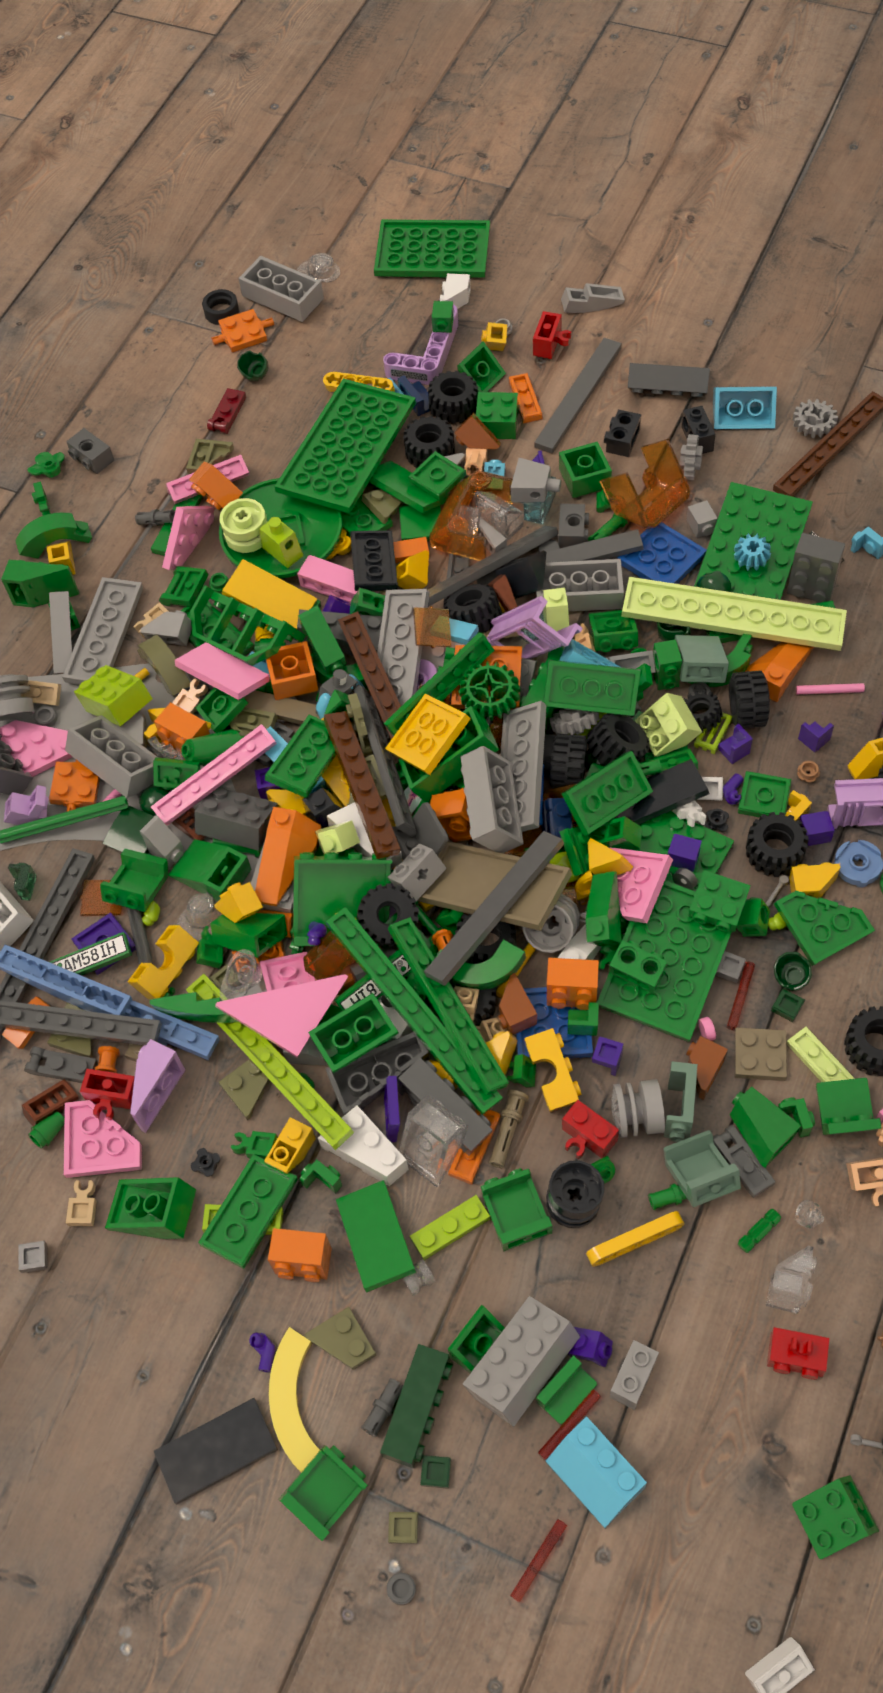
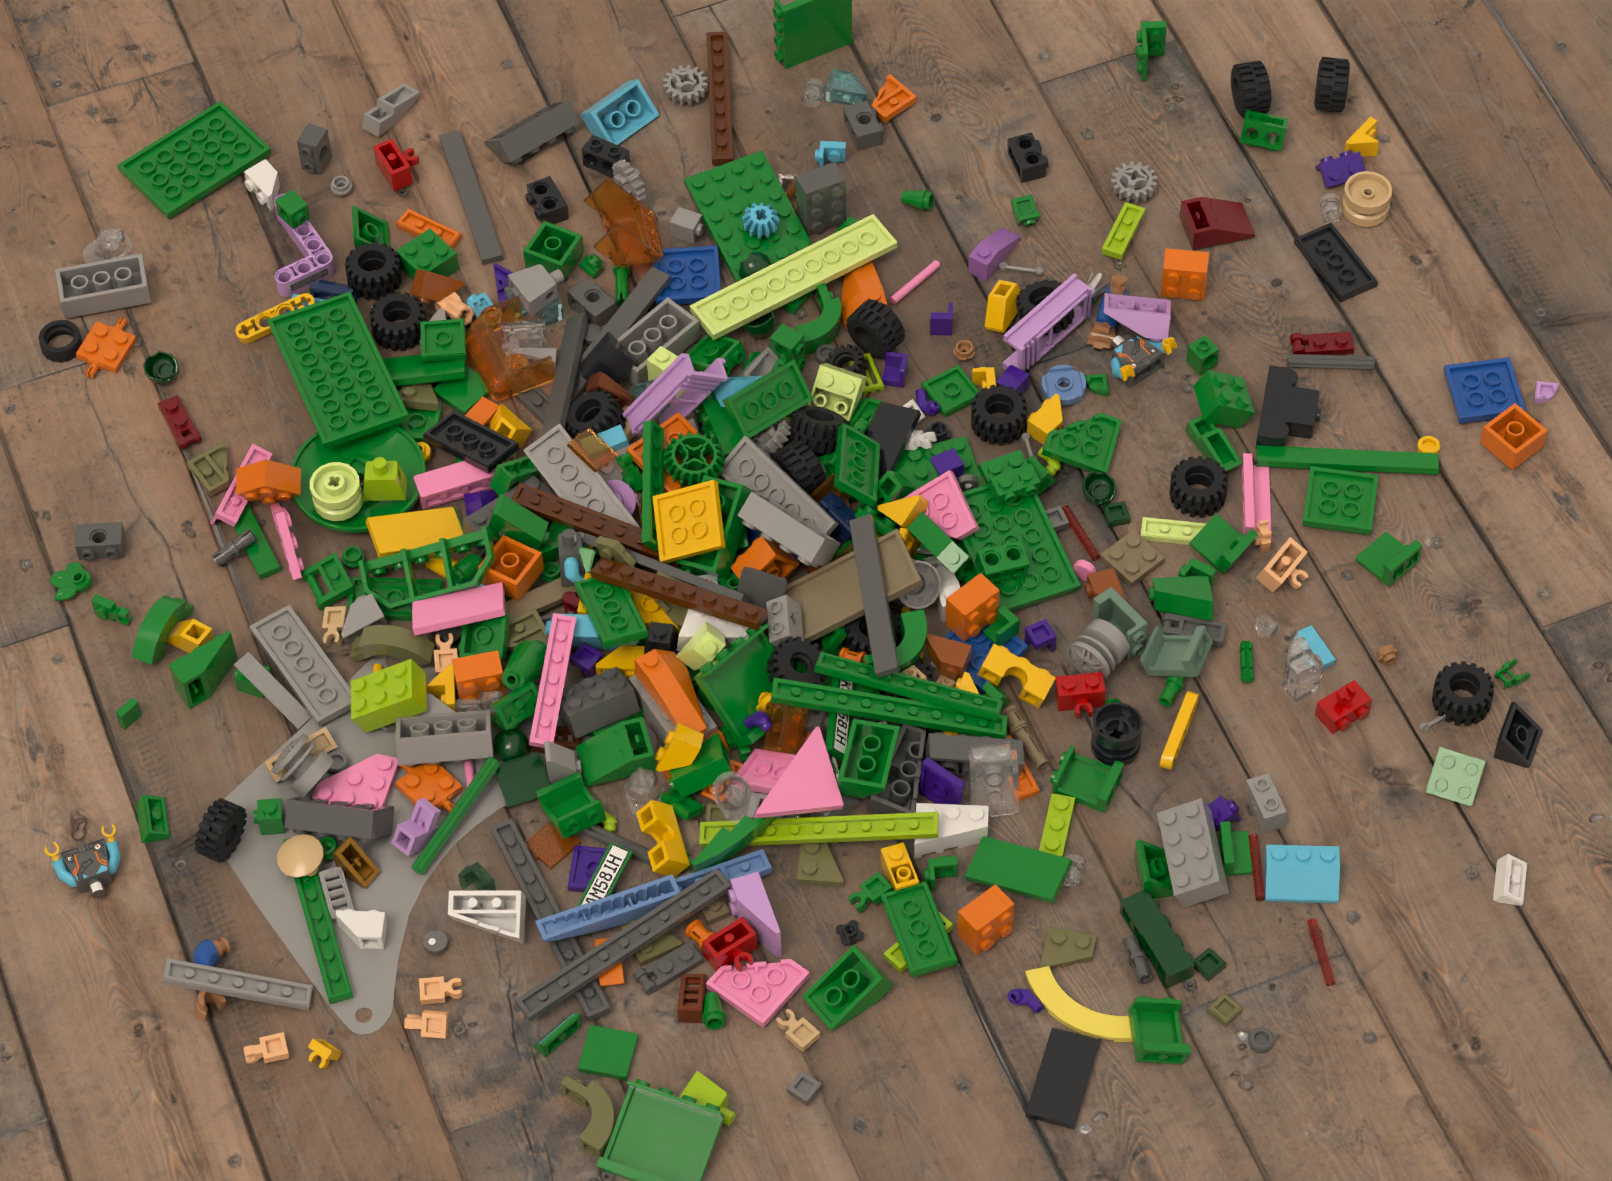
camera: 50 degrees left, 5 degrees down
yellow brick [481,322,507,351] -> none
sand green panel [675,635,729,683] -> none
none -> dark grey brick [297,123,332,175]
none -> medium azure tile [1291,625,1336,673]

